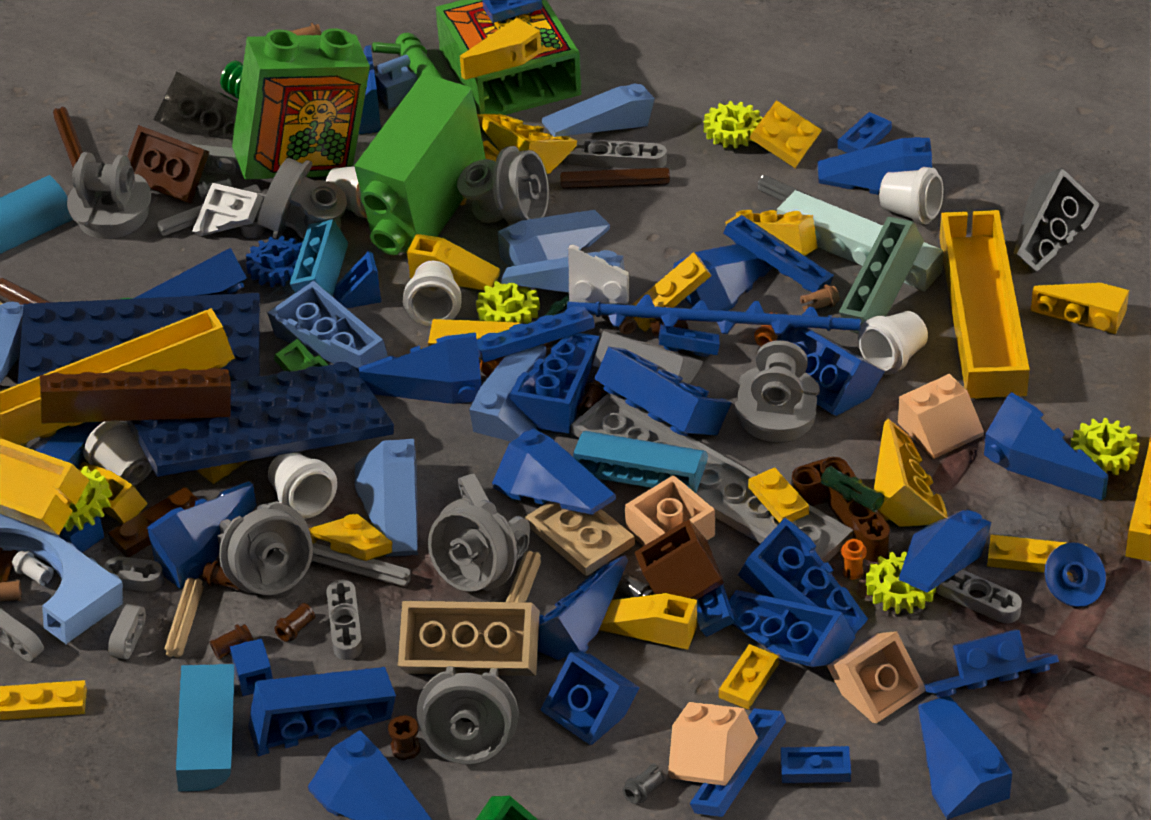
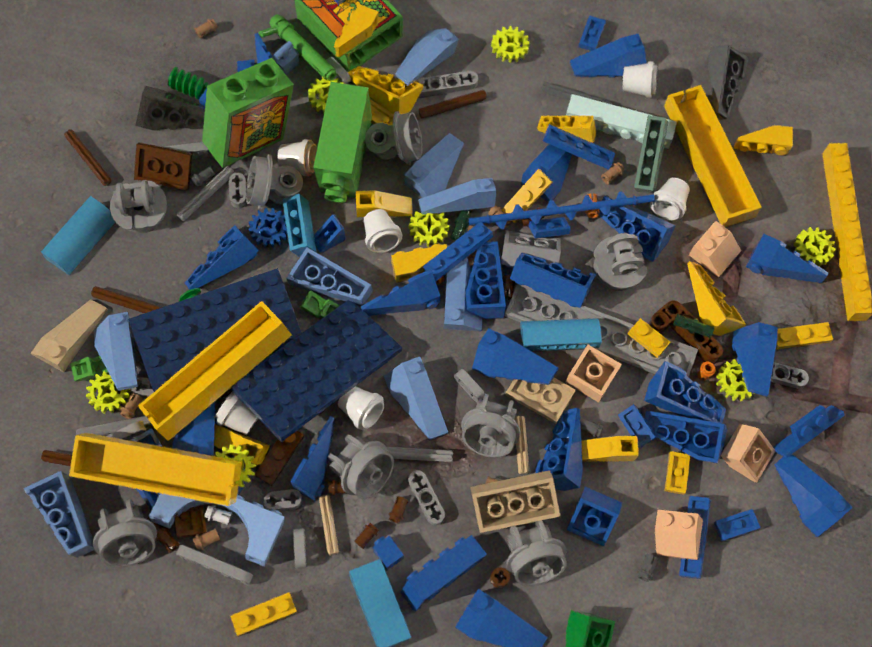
camera: 25 degrees left, 25 degrees up
reddish brown brick [40,368,231,424] -> none
white wing [192,183,263,236] -> none
yellow wing [309,514,392,561] -> none
white wing [568,245,629,304] -> none
reddish brown slope [635,519,724,600] -> none
yellow plate [750,100,822,168] -> none
blue dish [1045,542,1106,607] -> none

